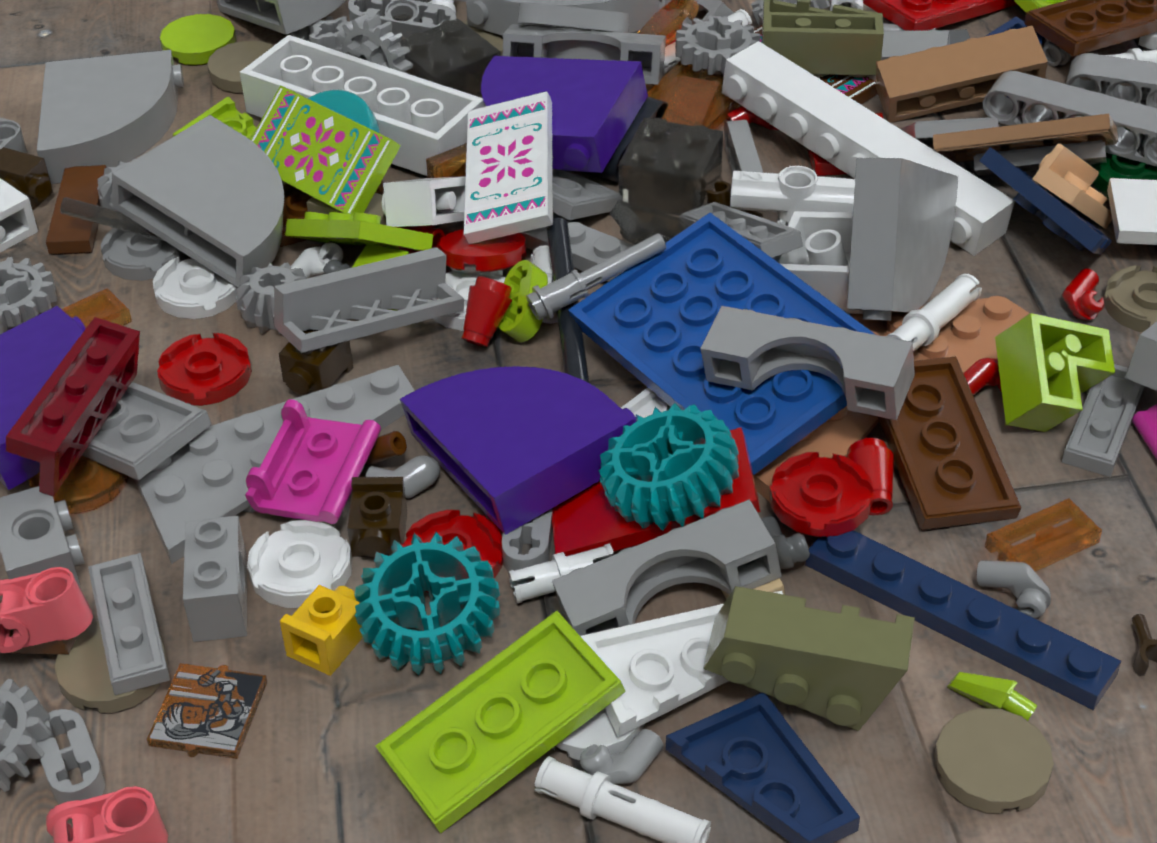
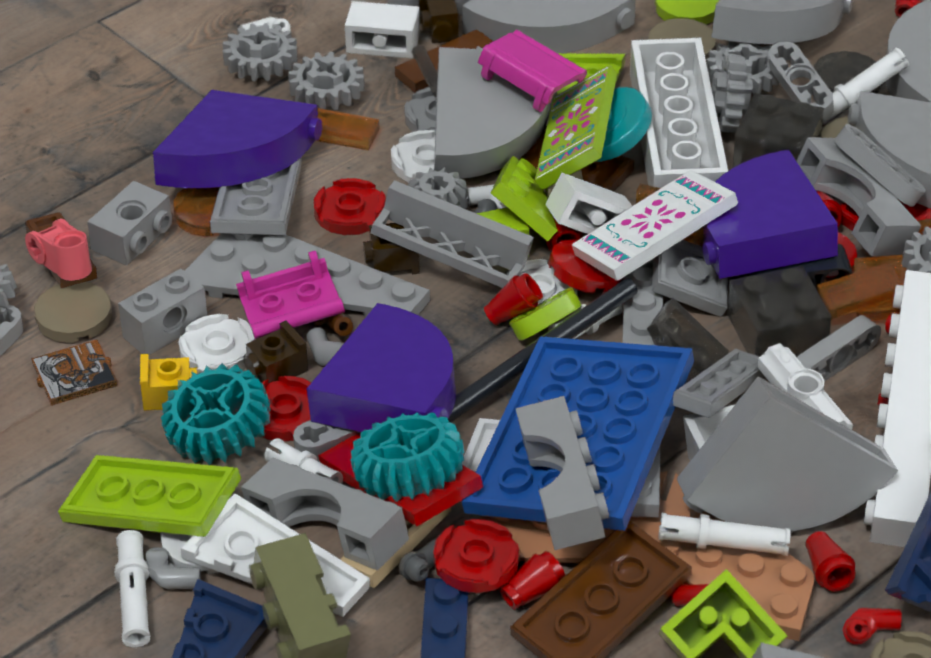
camera: 55 degrees right, 0 degrees up
dark red fence [6,317,140,496] -> none
light grey tile [88,553,170,695] -> none
light grey pin [526,233,666,320] -> none
none -> dark pink piece [478,30,587,112]
none -> red cone [805,531,856,591]

